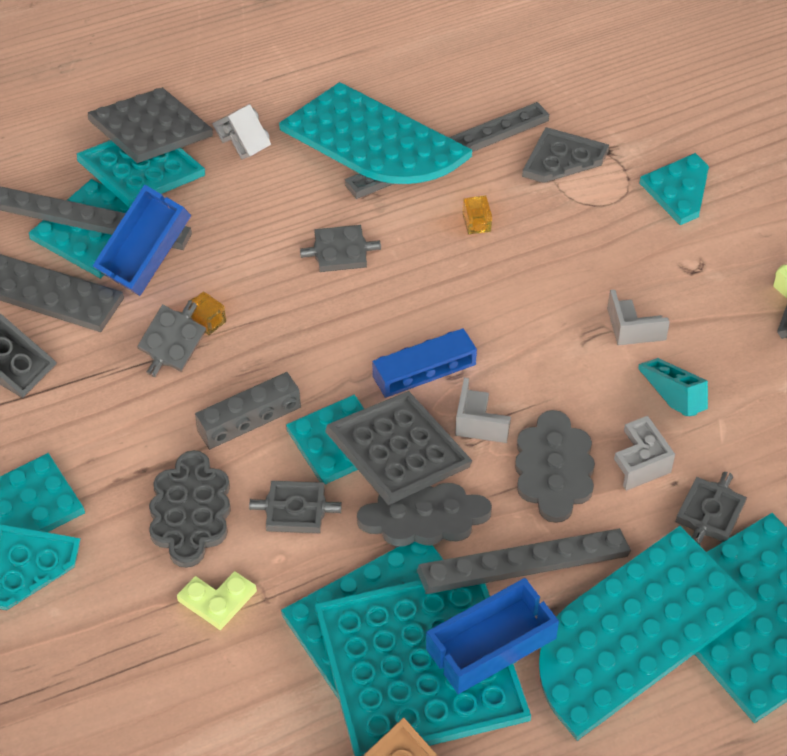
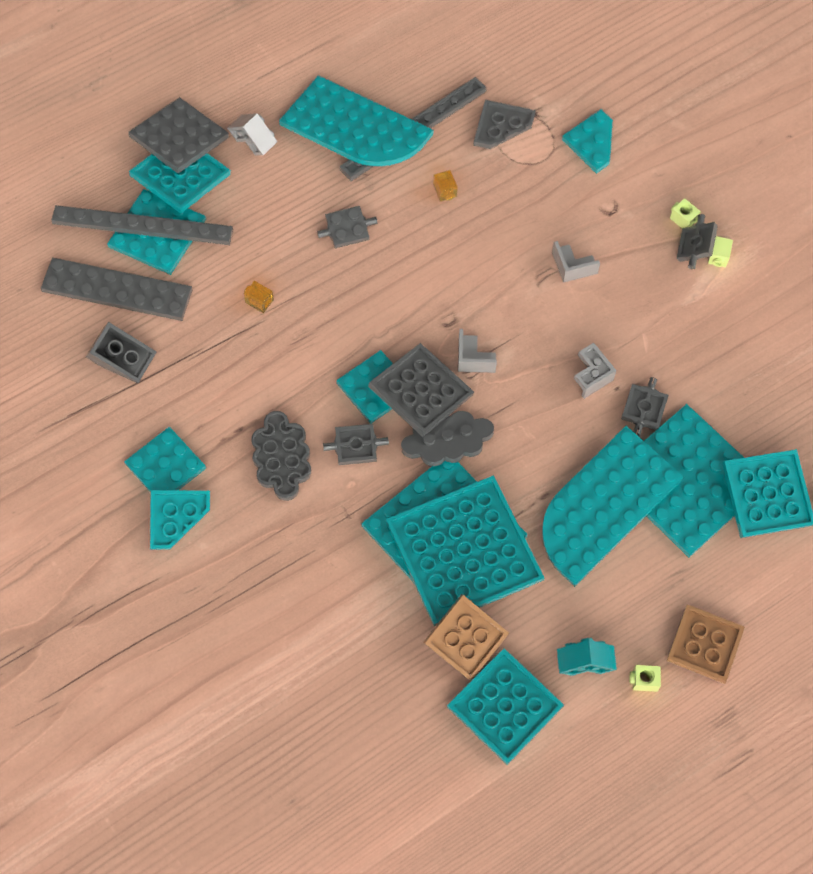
camera: 10 degrees left, 15 degrees up
blue piece [92,184,191,296] -> none
dark grey plate [137,300,206,377] -> none
yellowish green plate [177,571,257,630] -> none
dark grey brick [195,372,301,450] -> none
blue brick [372,328,477,398] -> none
dark grey plate [417,528,631,594] -> none
blue piece [426,578,559,694] -> none
dark grey plate [515,410,595,523] -> none
teal slope [638,358,708,416] -> none

